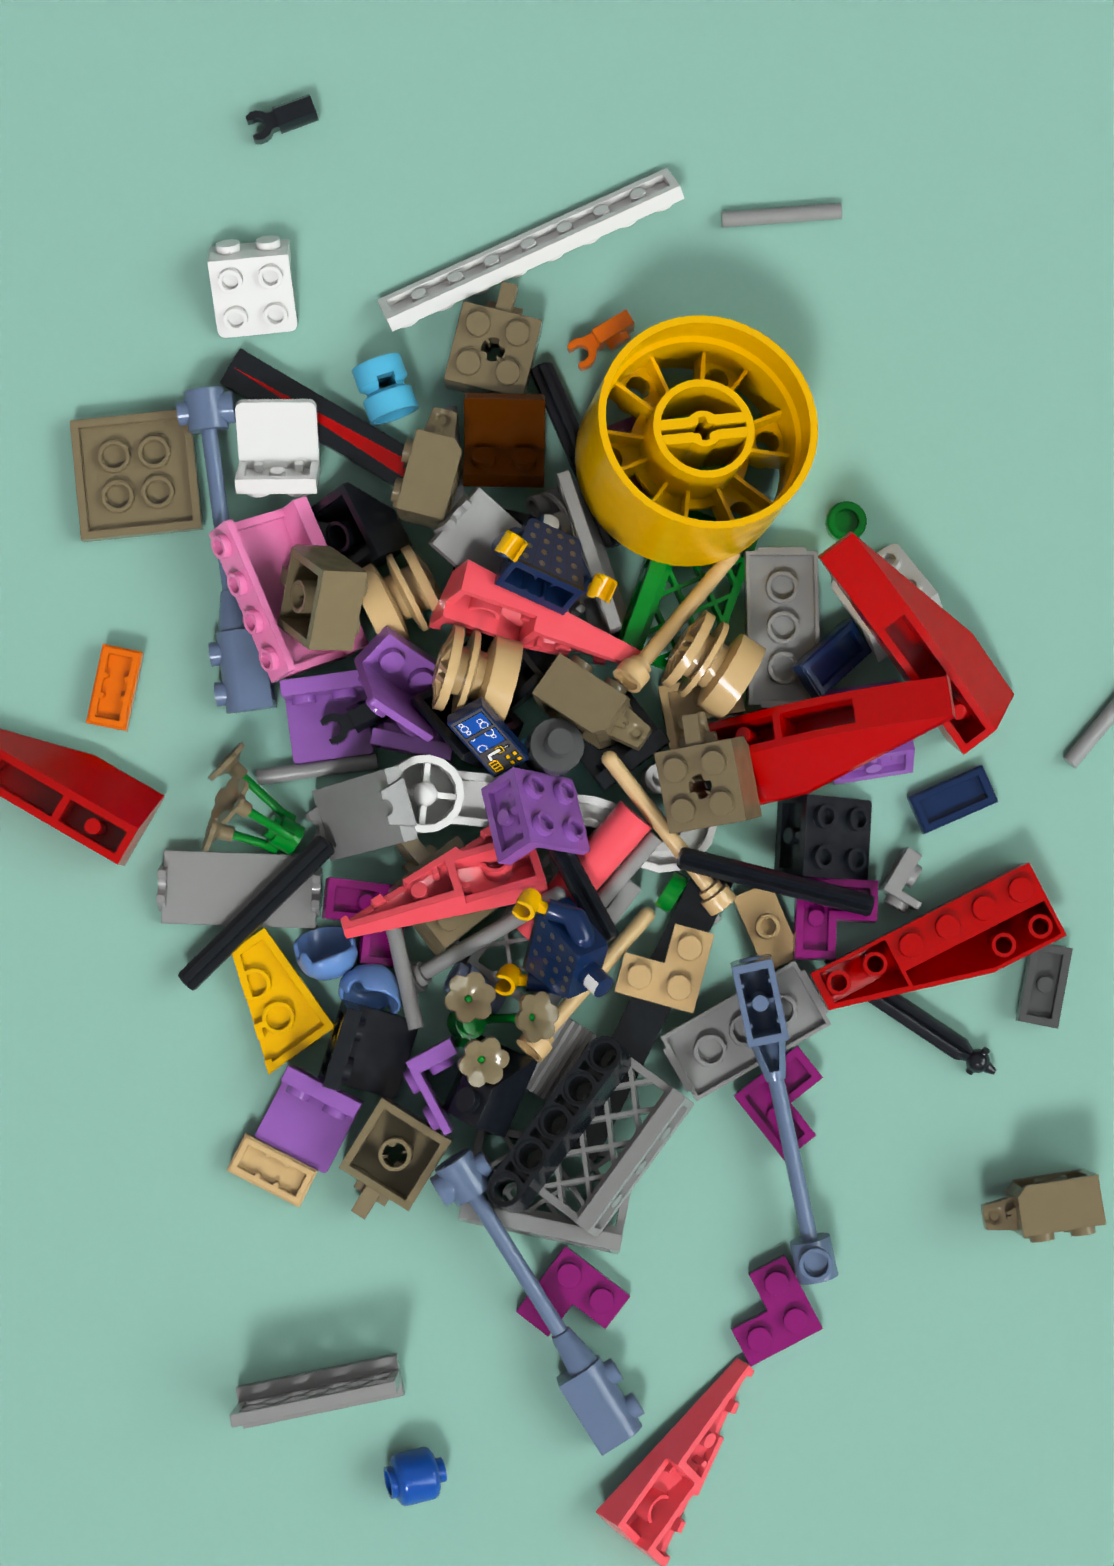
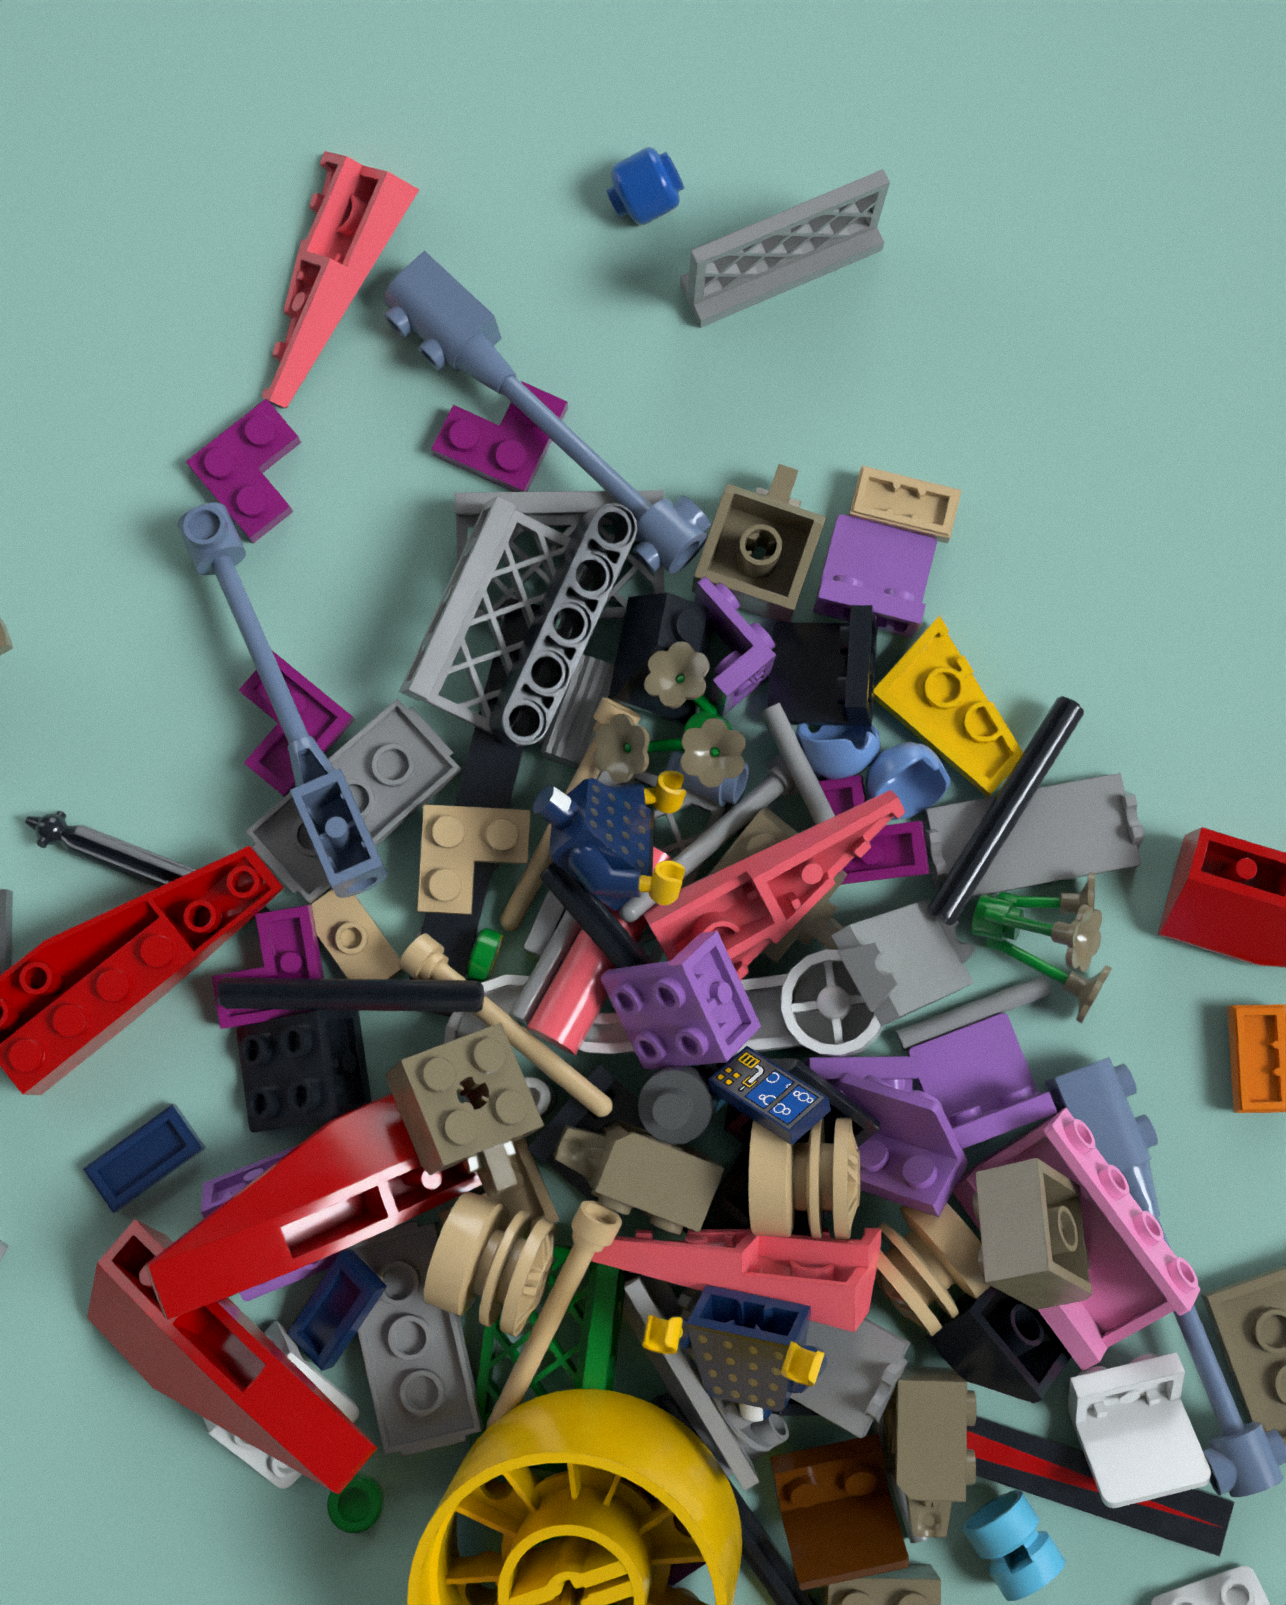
camera: 165 degrees right, 5 degrees down
black bar [320,698,390,745] -> none
light grey bracket [878,847,923,913] -> none

